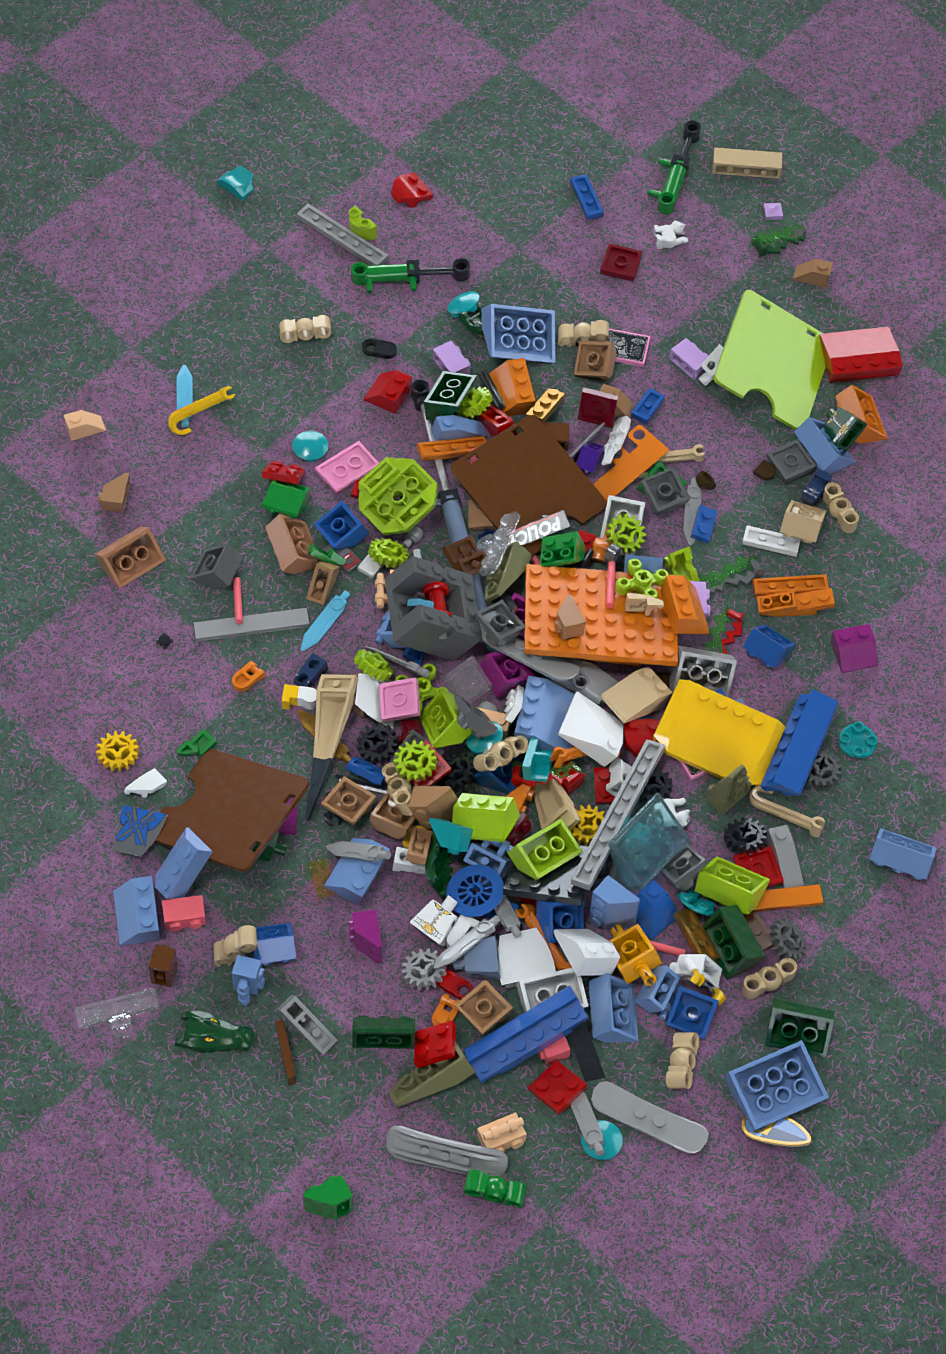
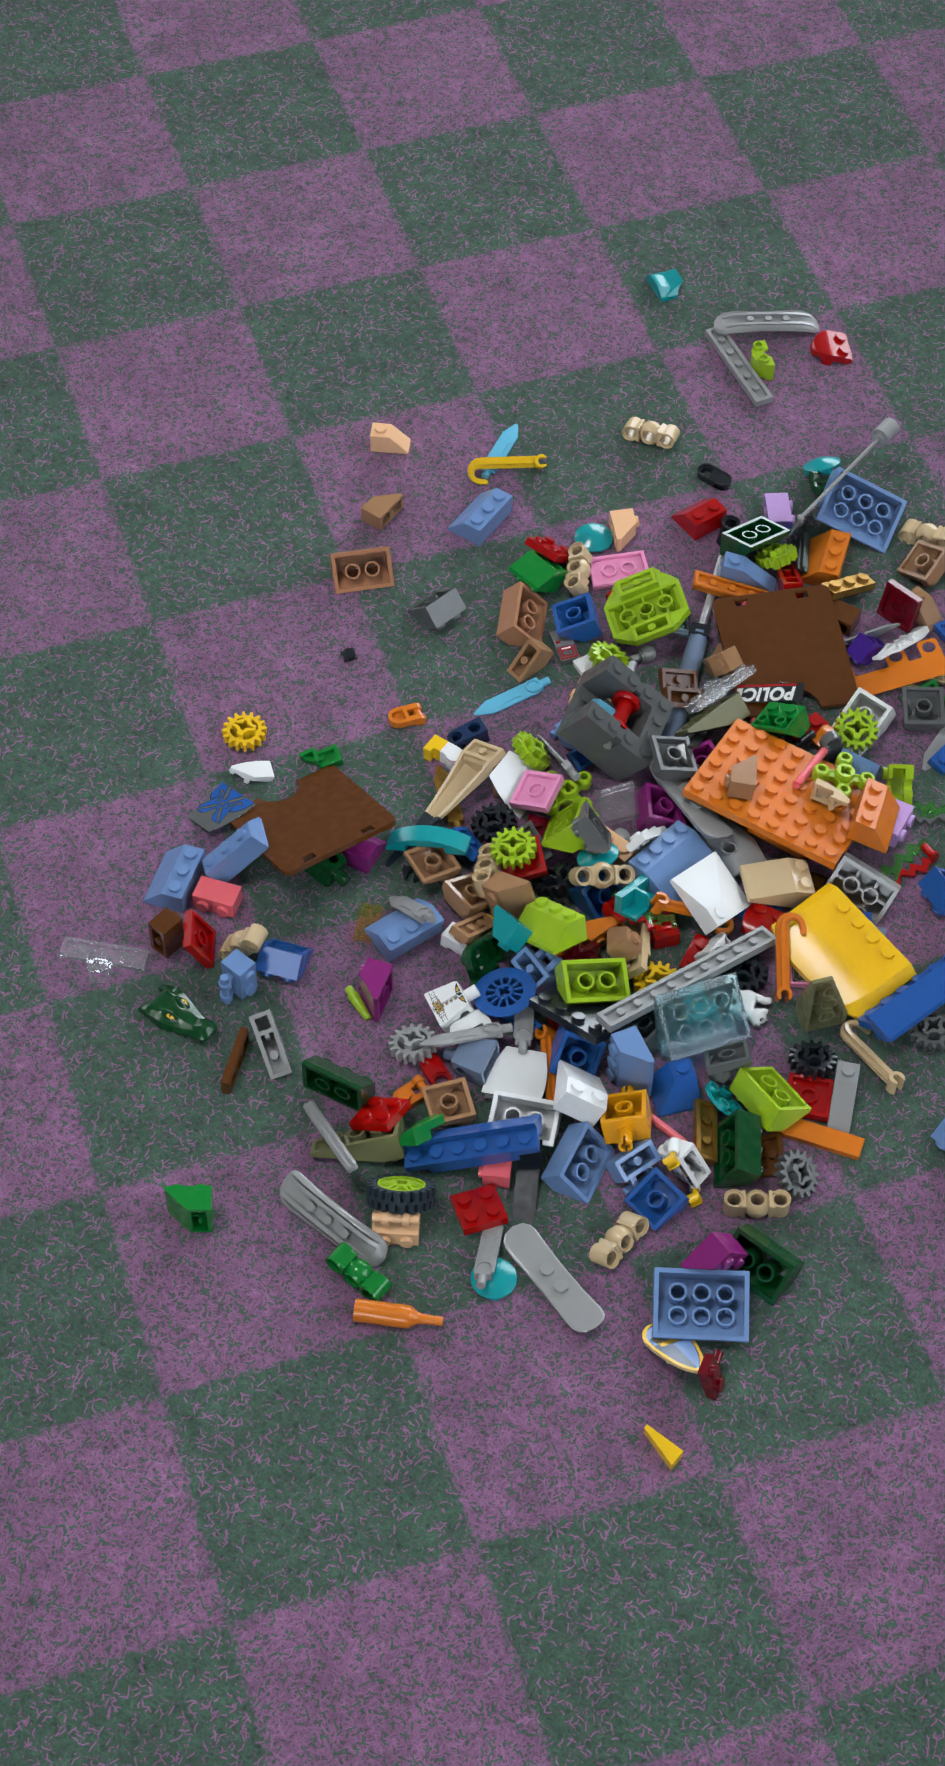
camera: 30 degrees right, 5 degrees down
light grey tile [194,608,309,642] -> none
coral bar [233,577,243,624] -> none
green slope [307,543,347,565] -> none
green piece [351,258,470,293] -> none
none -> red plate [182,909,216,968]
none -> light grey axle [303,1100,358,1173]
none -> lime animal [345,985,372,1021]
none -> orange piece [353,1298,444,1329]
none -> black wheel [367,1173,436,1214]
none -> teal slope [385,825,472,855]
none -> green slope [399,1114,445,1146]
none -> medium blue slope [447,488,513,546]
none -> tan piece [564,542,593,597]
none -> medium nougat slope [607,926,642,963]
none -> light nougat slope [609,508,639,552]
none -> yellow piece [643,1424,684,1470]
none -> magenta slope [680,1232,749,1271]
none -> dark red plate [697,1349,725,1401]
none -> medium nougat slope [703,645,743,678]
none -> light grey piece [713,310,819,334]
none -> orange piece [774,912,806,1002]
none -> light grey flag [785,418,900,541]

